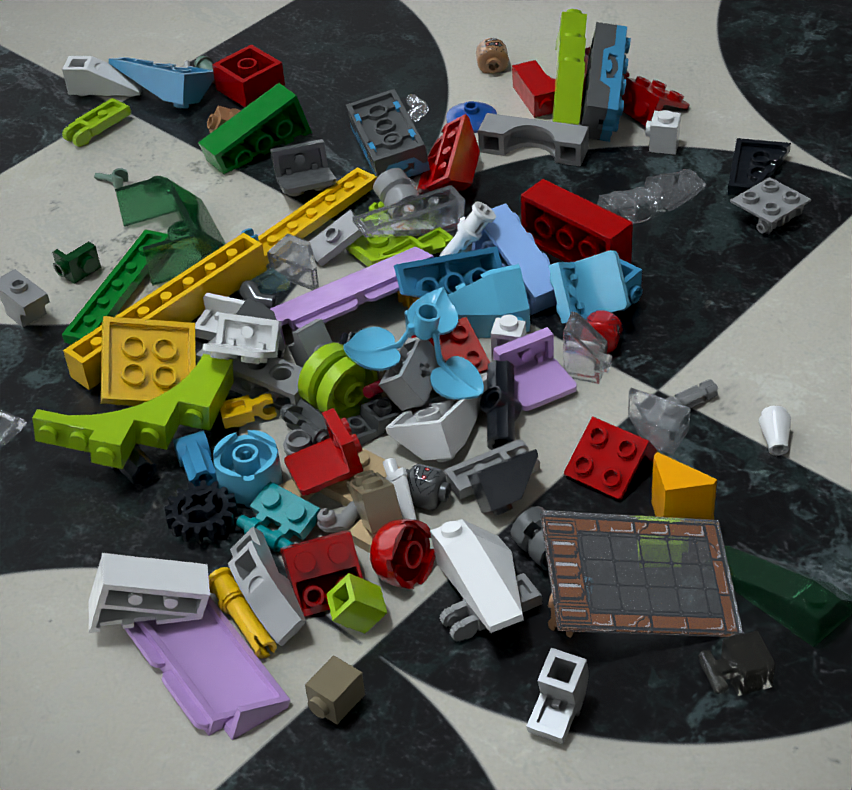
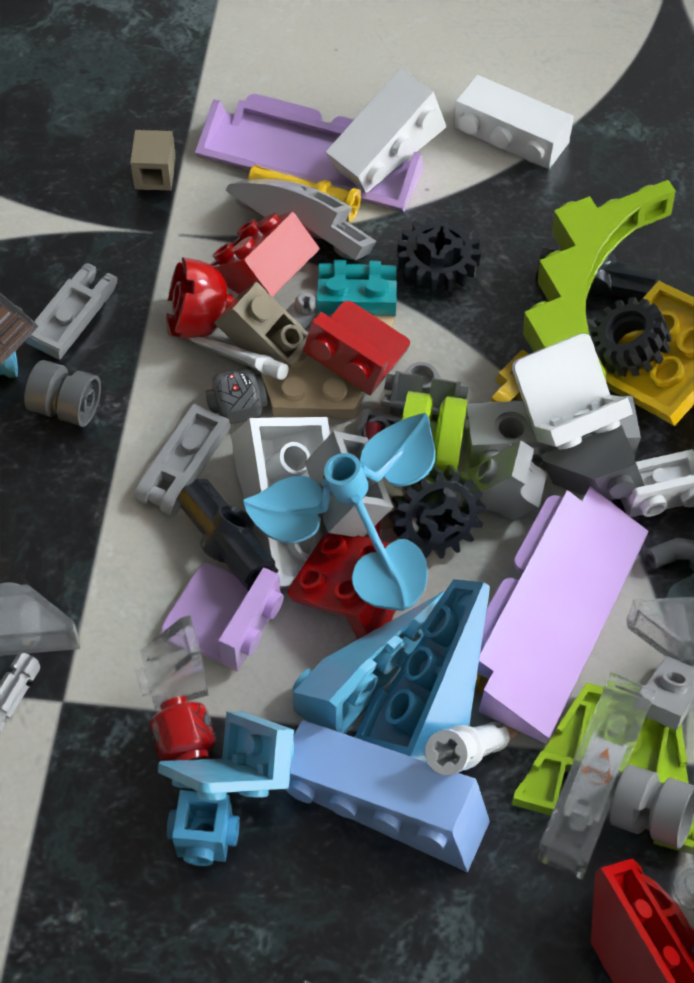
camera: 140 degrees right, 15 degrees up
dark azure piece [173,431,217,486] -> none
medium azure brick [213,430,283,508] -> none
lime brick [326,573,387,634] -> none
white wedge [430,519,524,633] -> none
black slope [467,449,538,516] -> none
white brick [490,315,526,361] -> none
red brick [521,179,633,264] -> none
red bracket [564,416,658,500] -> none
none -> white brick [454,75,574,169]
none -> black tyre [590,297,672,377]

